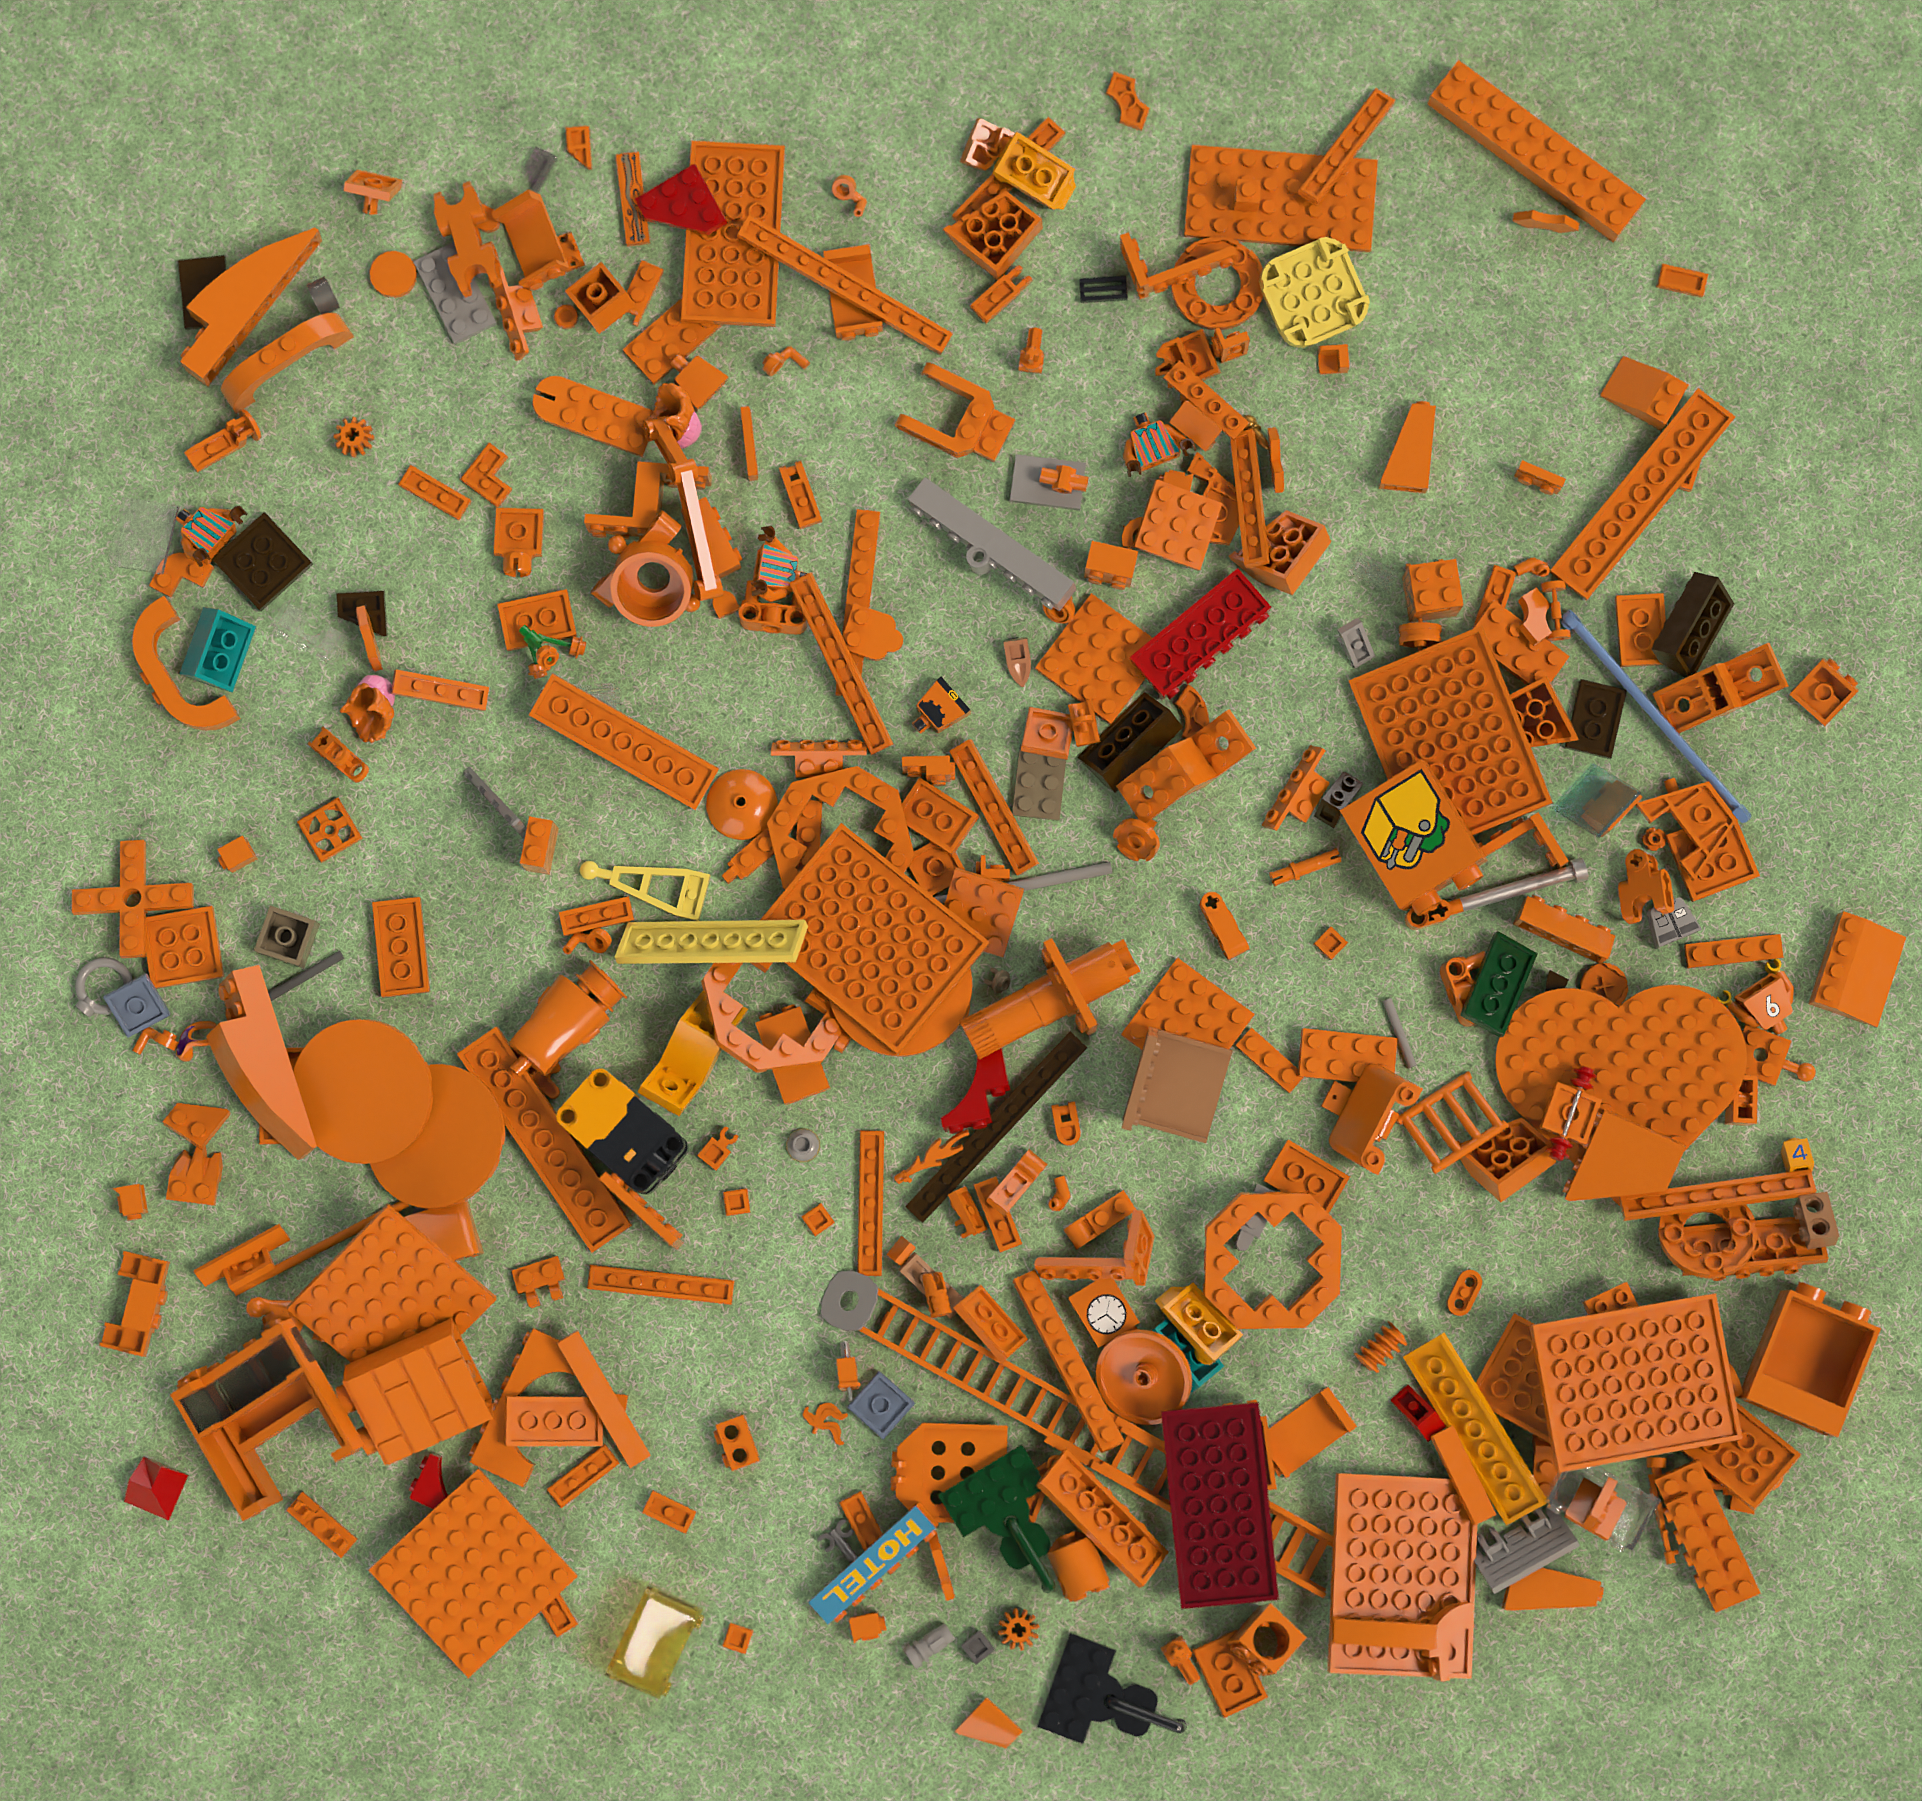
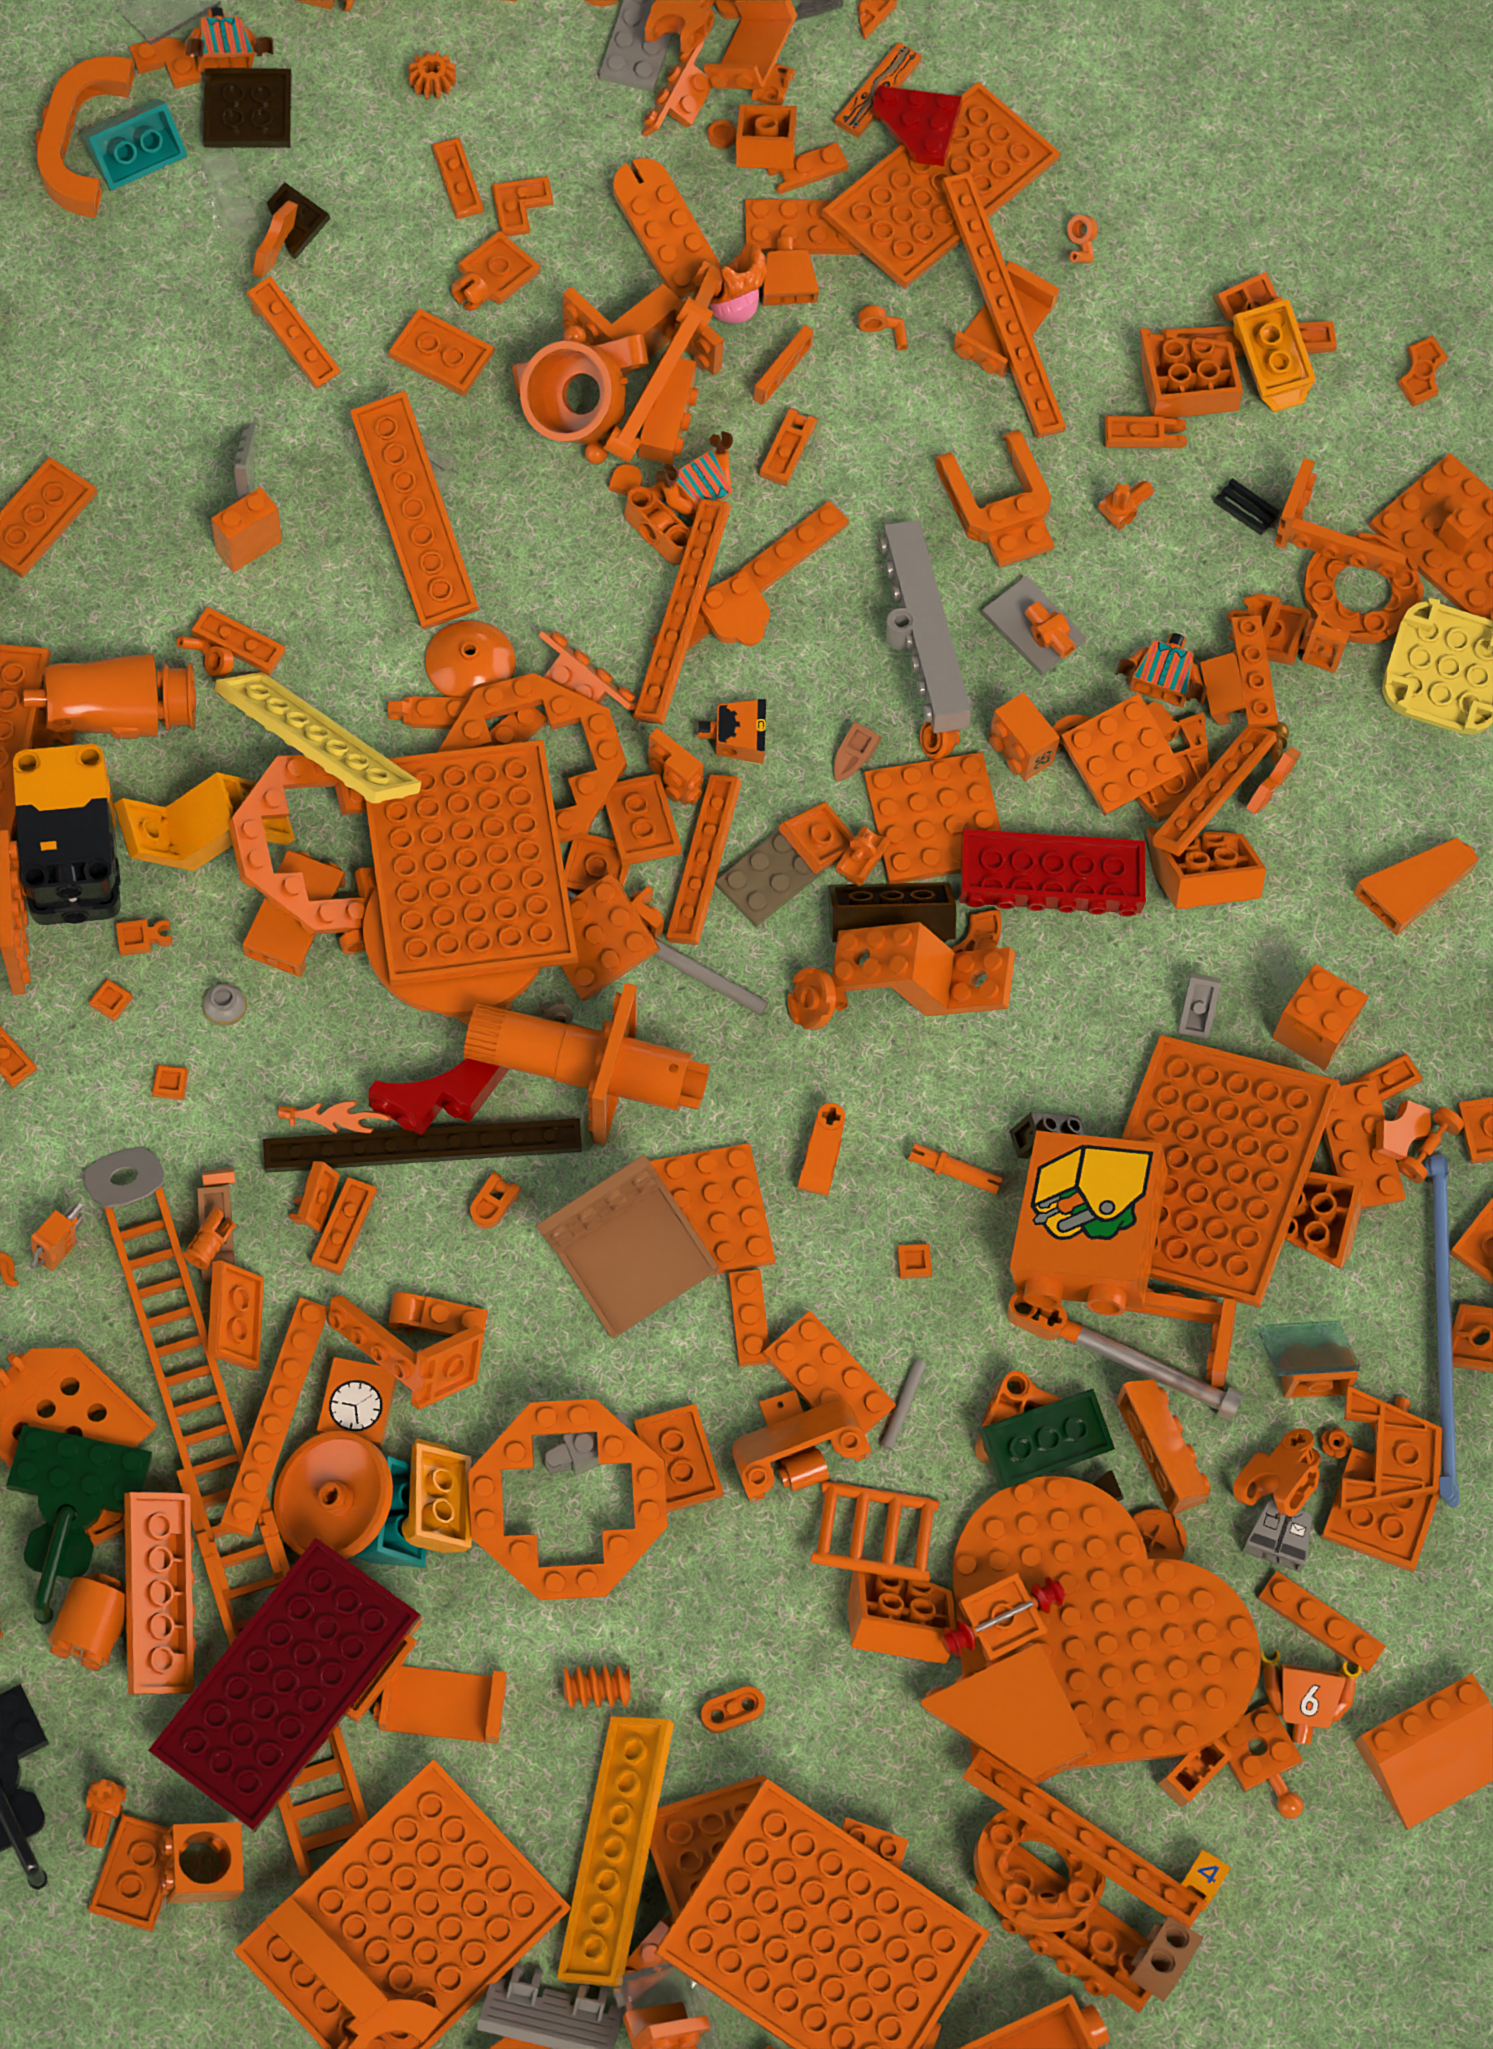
camera: 35 degrees right, 15 degrees down
orange piece [297,797,363,863] -> none
orange piece [307,726,369,783] -> none
orange hair [340,675,395,743] -> none
plant [519,625,586,679] -> none
light yellow plate [580,861,711,921] -> none
sand blue plate [847,1371,915,1439] -> none
orange tile [858,1131,884,1276] -> none
orange plate [986,1149,1048,1217] -> none
orange arm [1048,1176,1071,1211] -> none
orange bracket [1262,745,1330,831] -> none
orange panel [1317,344,1350,375] -> none
red slope [1390,1384,1446,1442] -> none
orange wheel [1399,618,1442,652] -> none
orange tile [1430,1425,1497,1526] -> none
orange arm [1513,557,1550,577] -> none
dark brown tile [1564,679,1627,759] -> none

